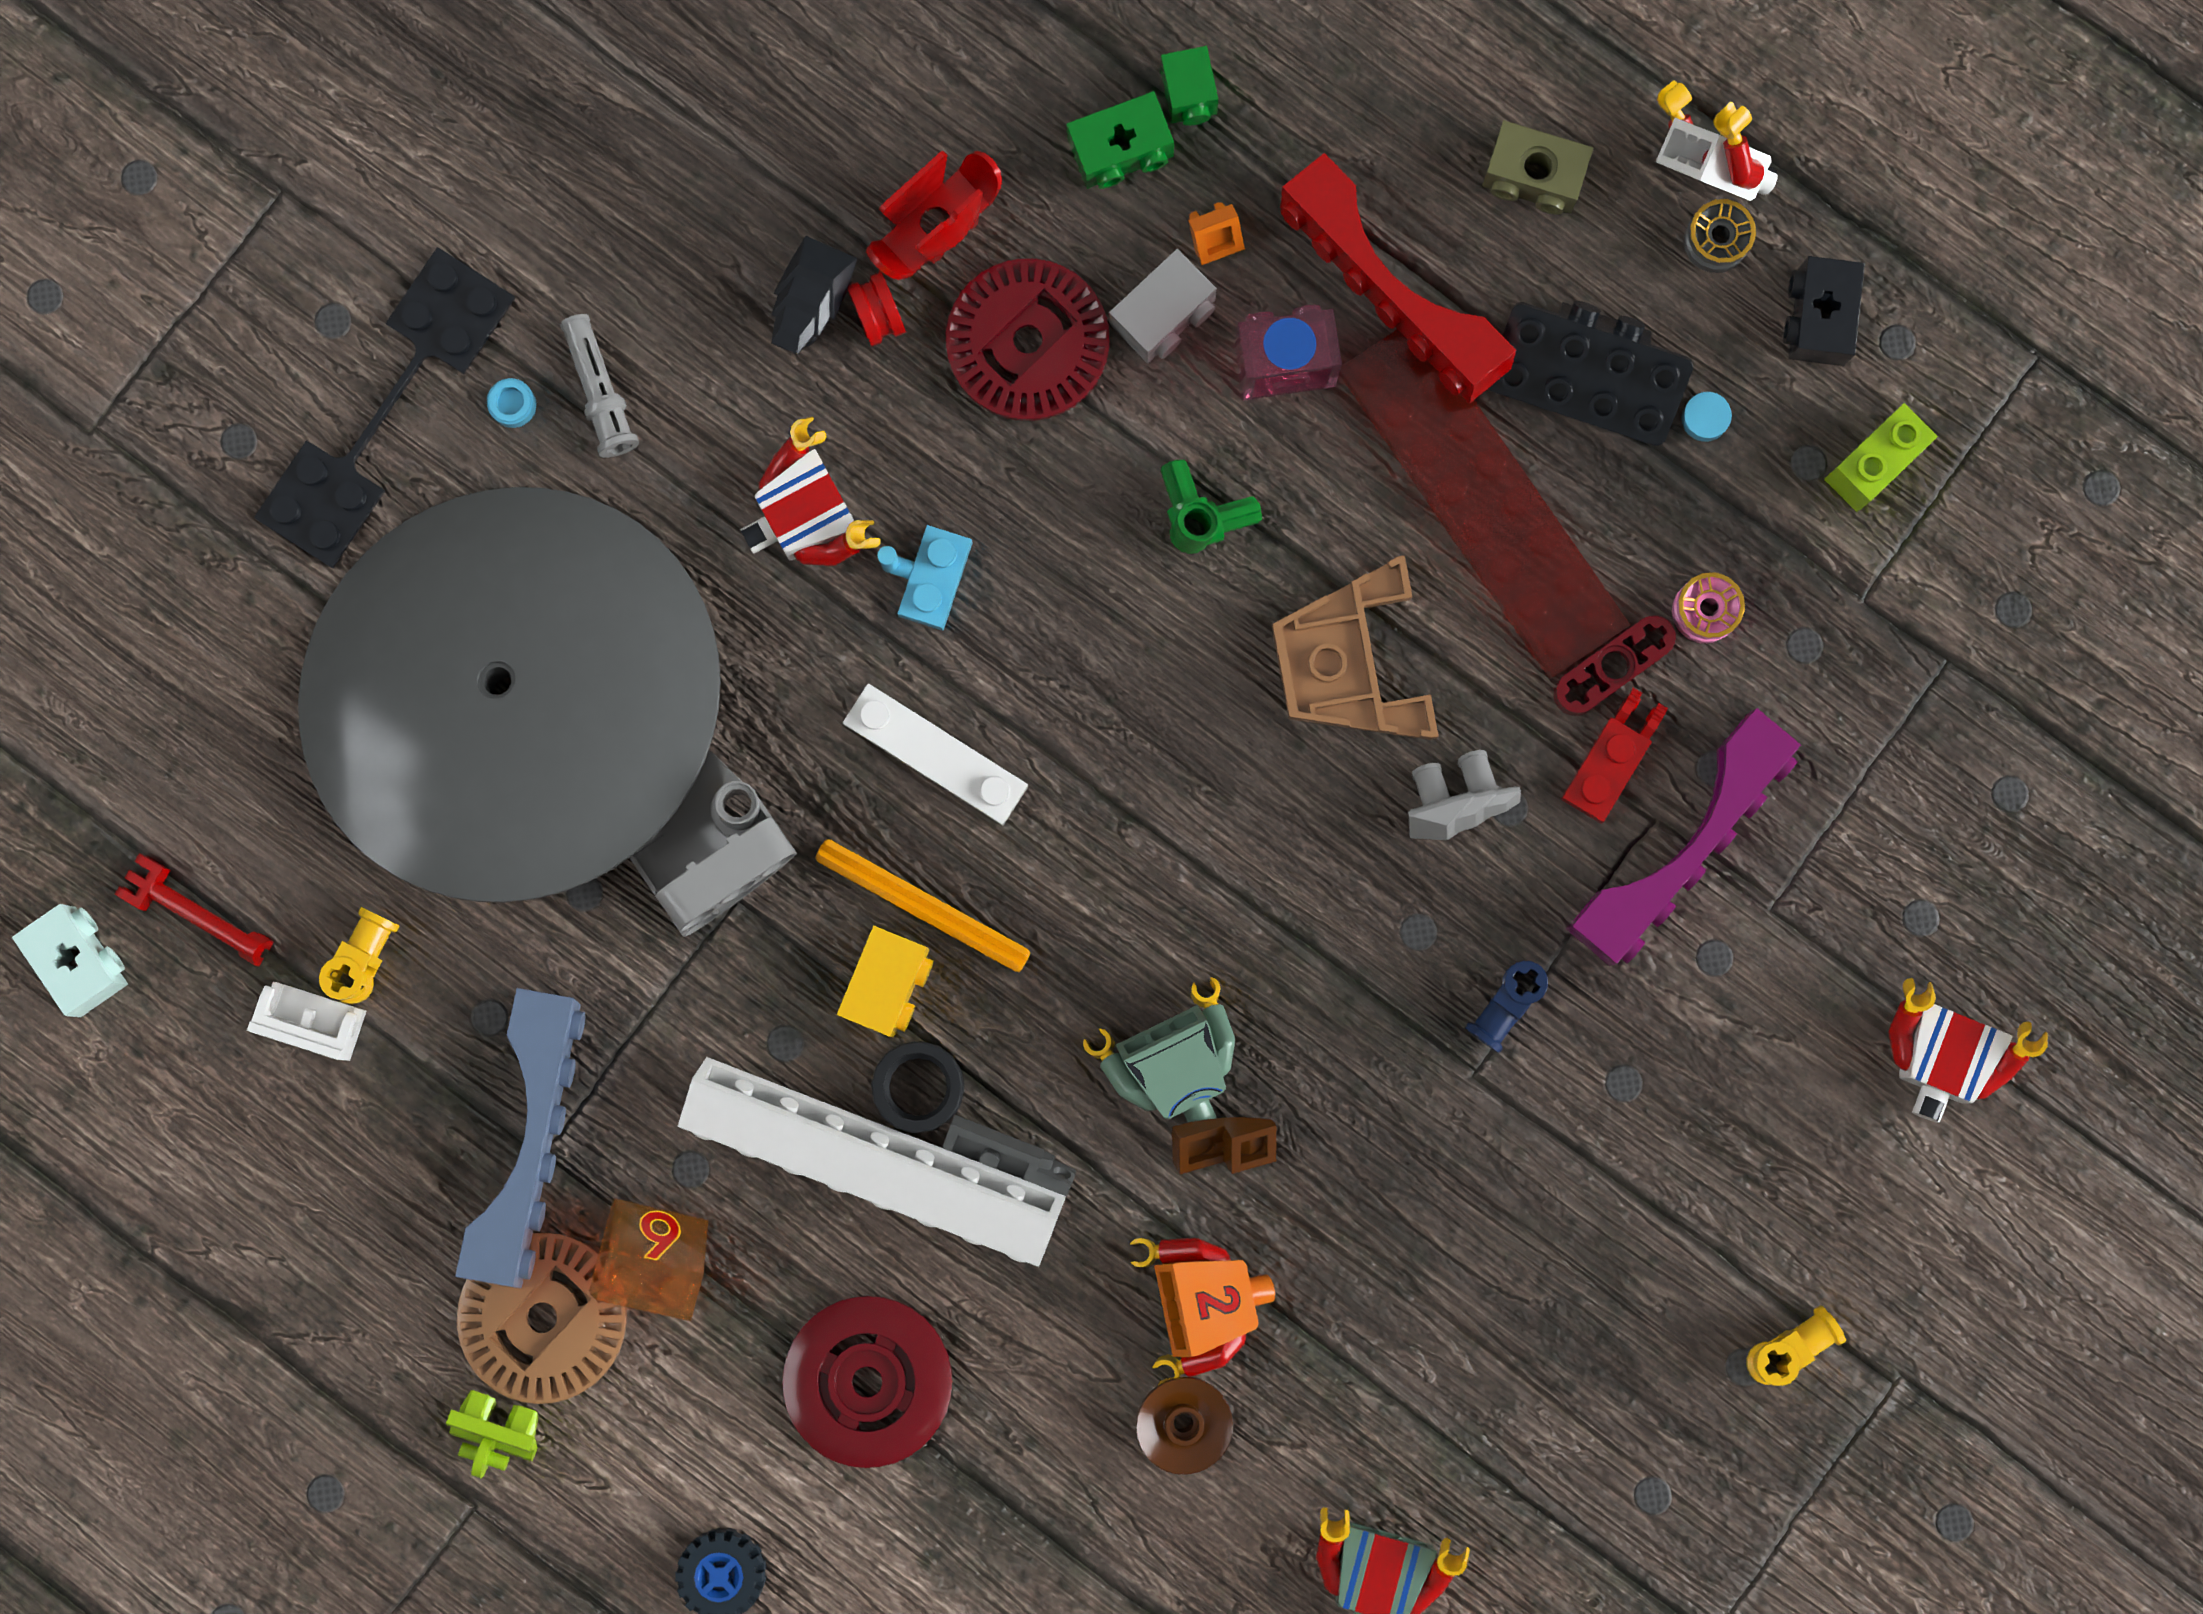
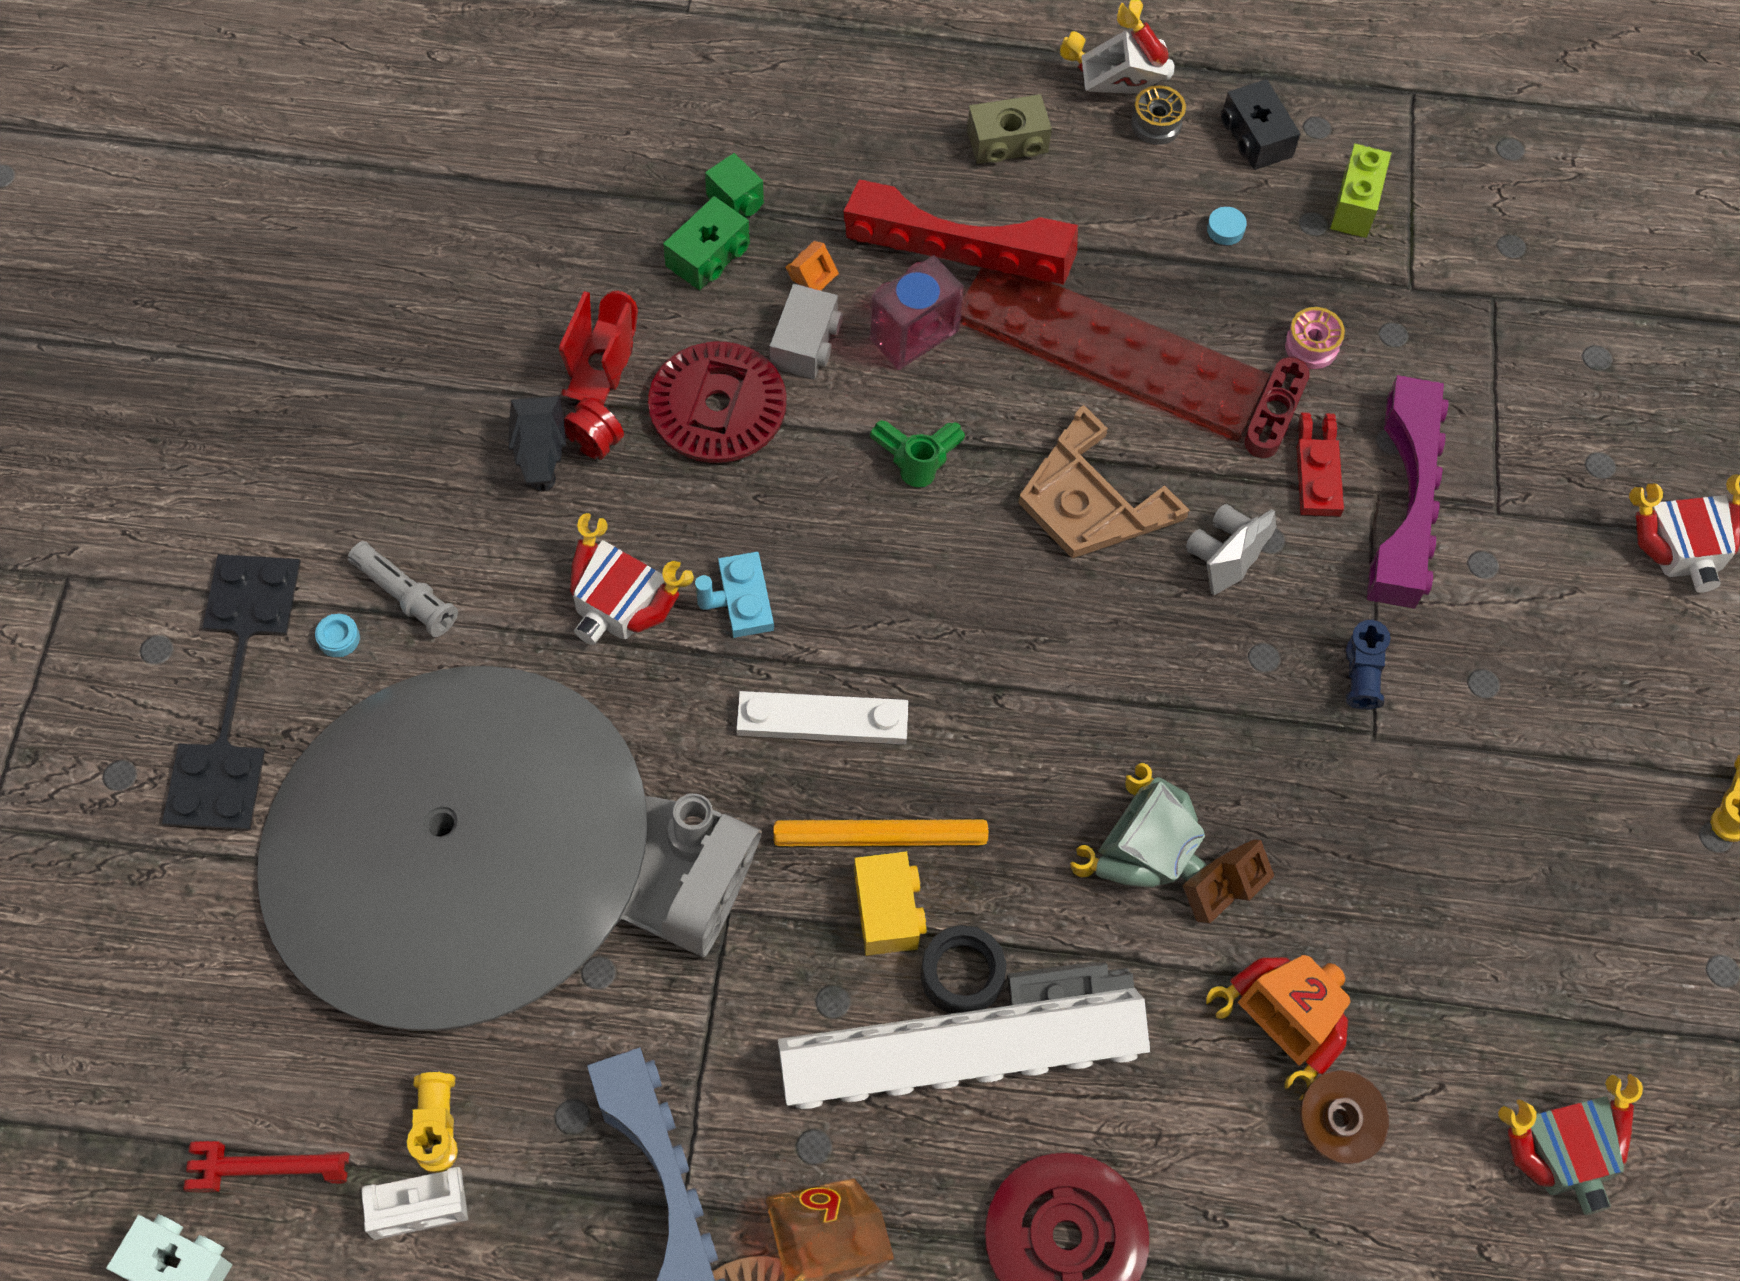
camera: 35 degrees left, 20 degrees down
black bracket [1488,301,1693,446] -> none

